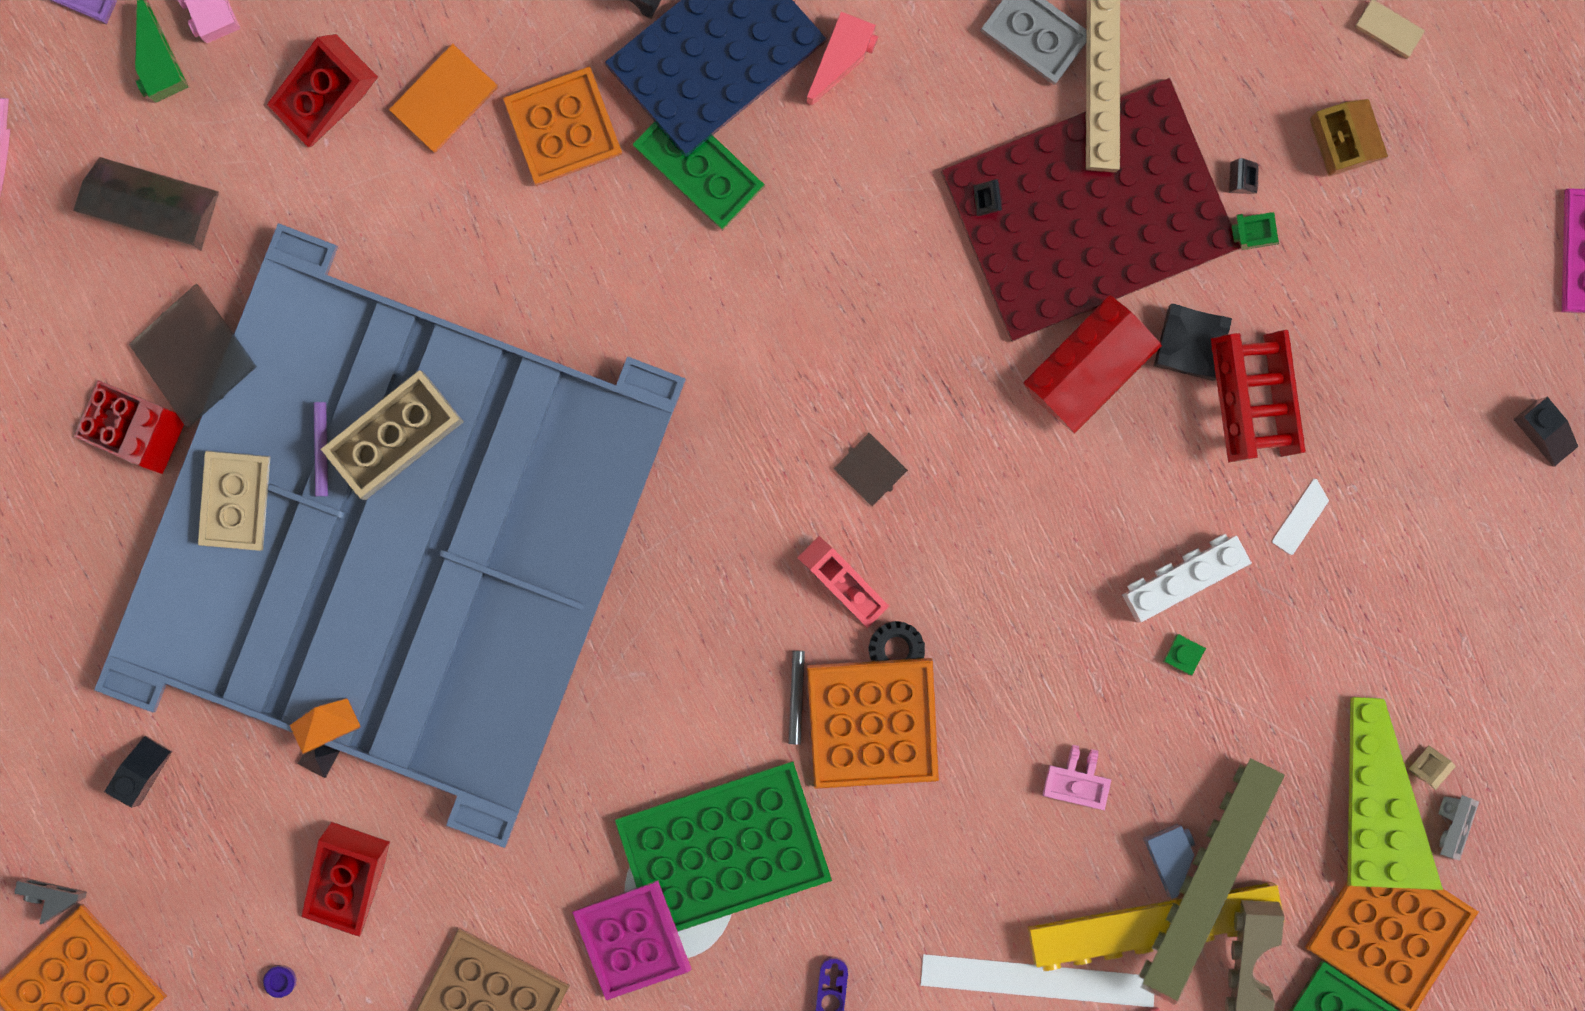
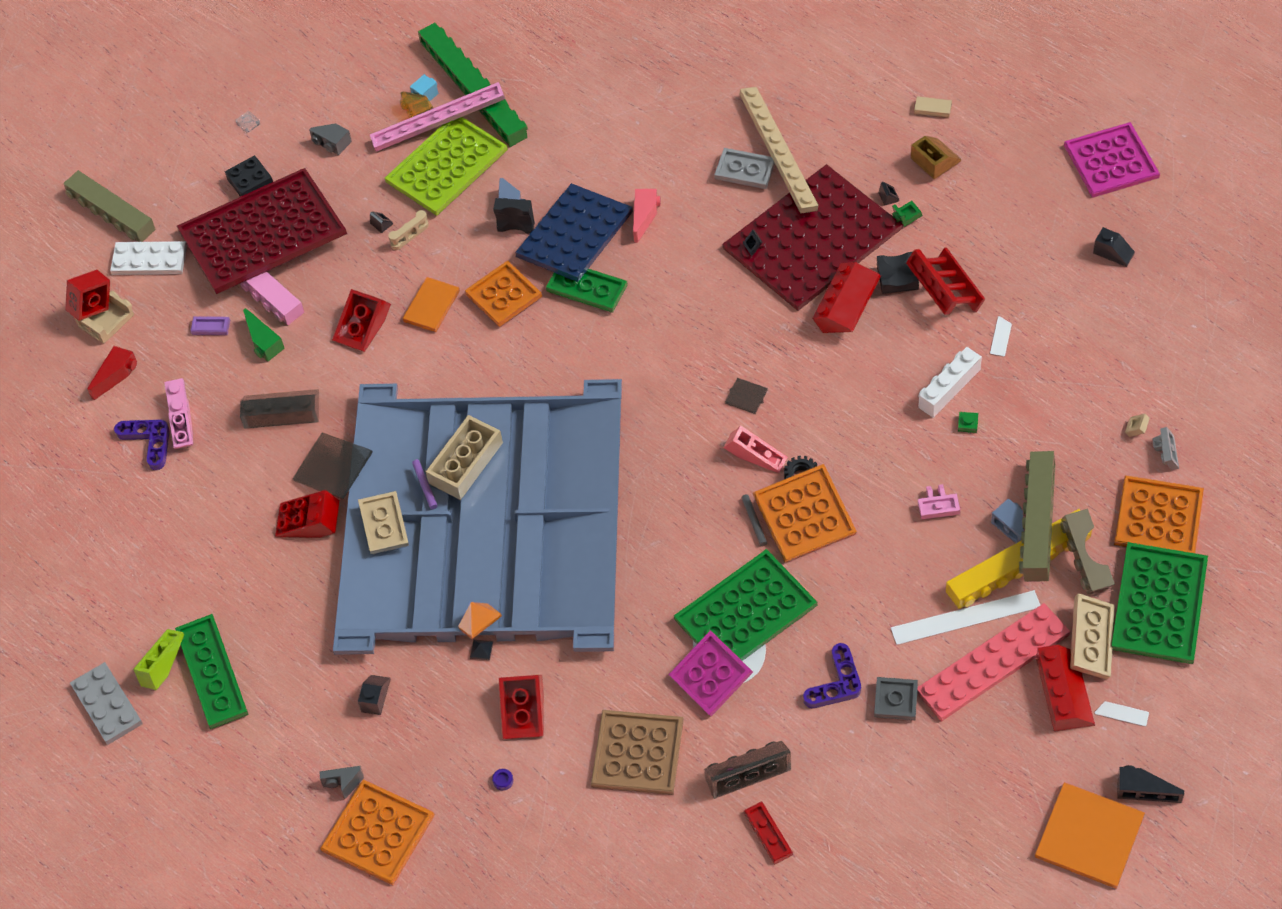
camera: 10 degrees left, 30 degrees down
lime wing [1347,697,1443,890] -> none

